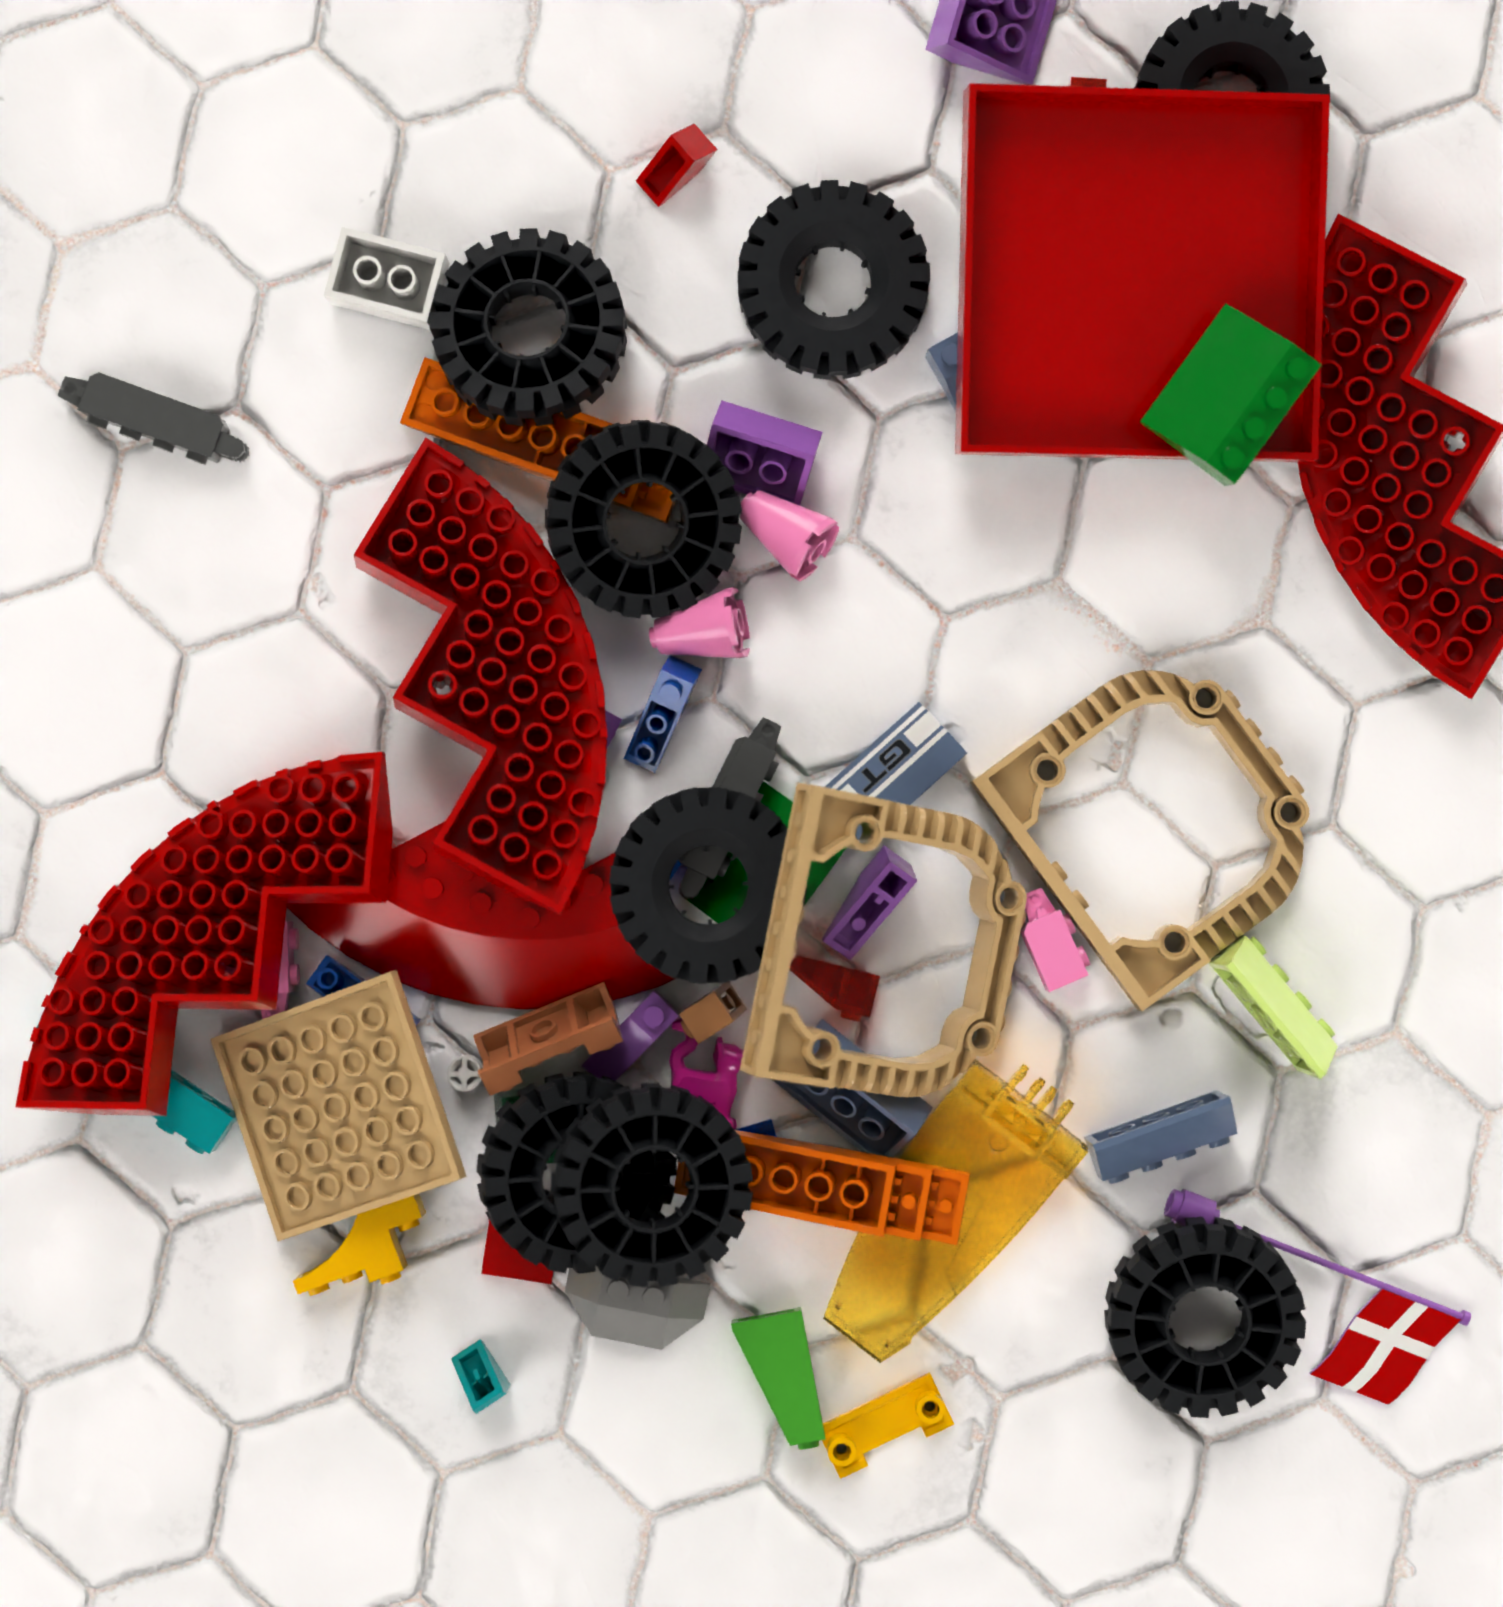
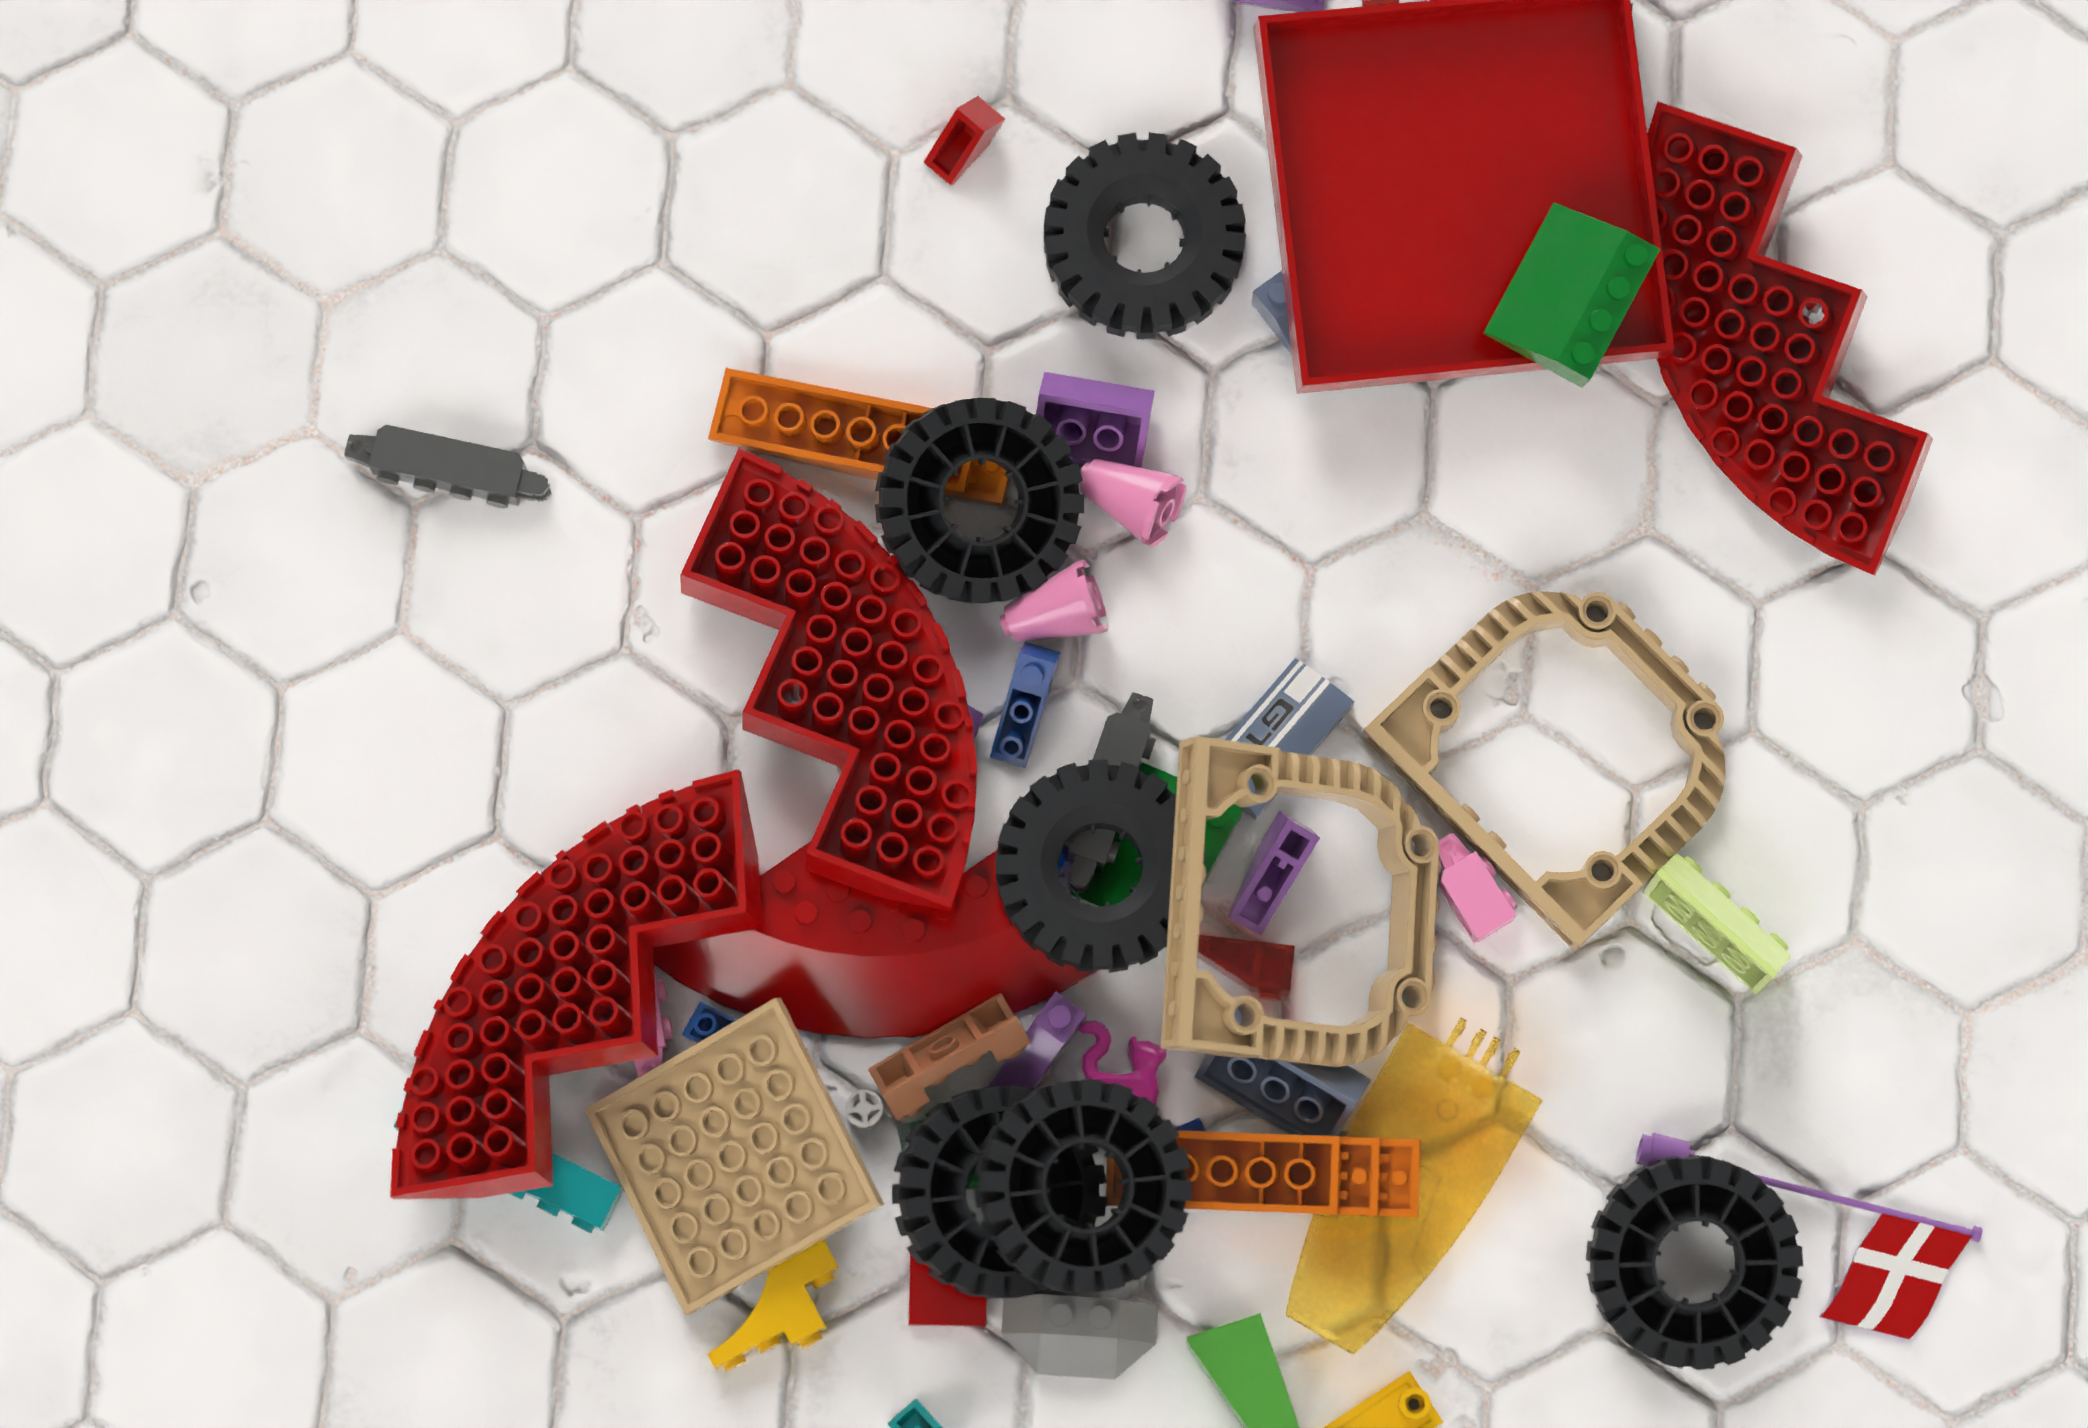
camera: 10 degrees left, 10 degrees down
white brick [324,227,450,330] -> none
black tyre [430,228,627,426] -> none
medium nougat slope [679,982,747,1044] -> none
sand blue slope [1084,1090,1238,1184] -> none

